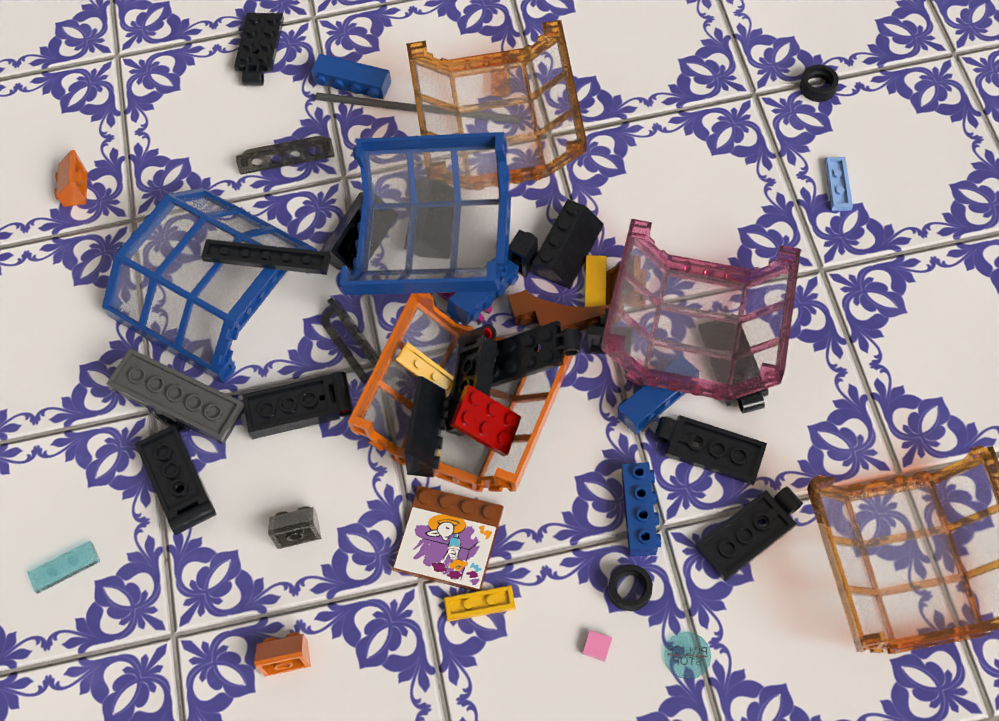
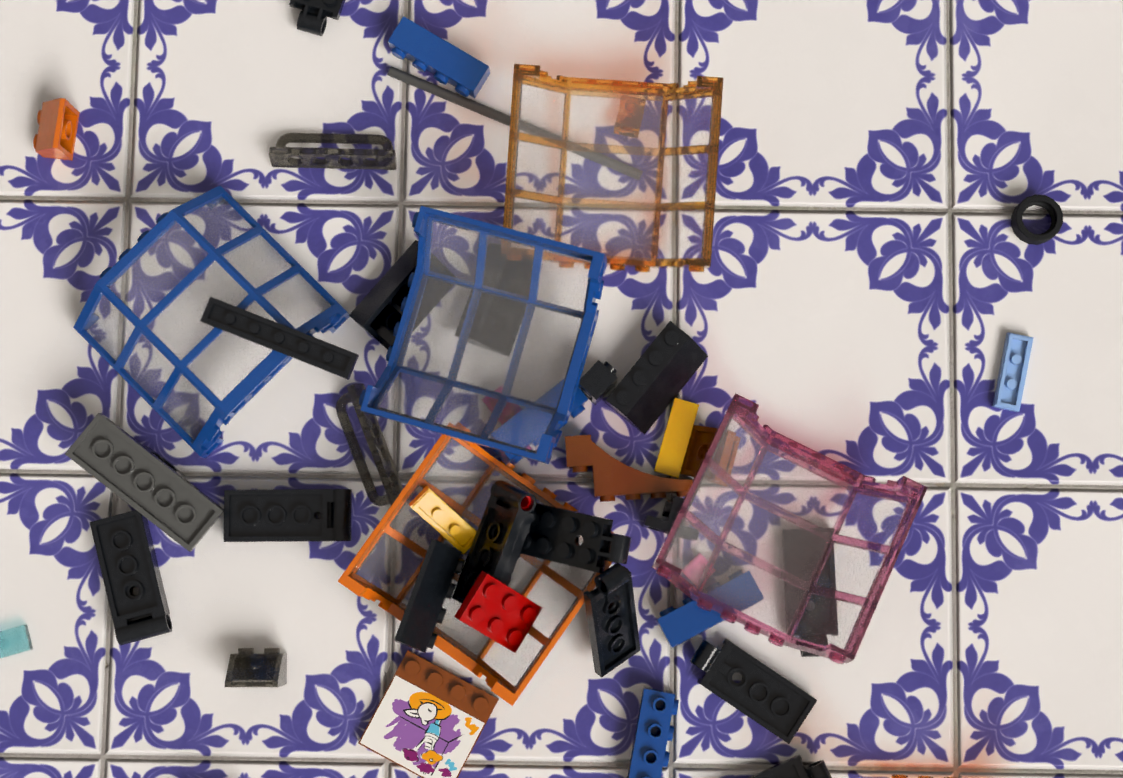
camera: 10 degrees right, 20 degrees up
none -> black hinge [583,563,640,677]

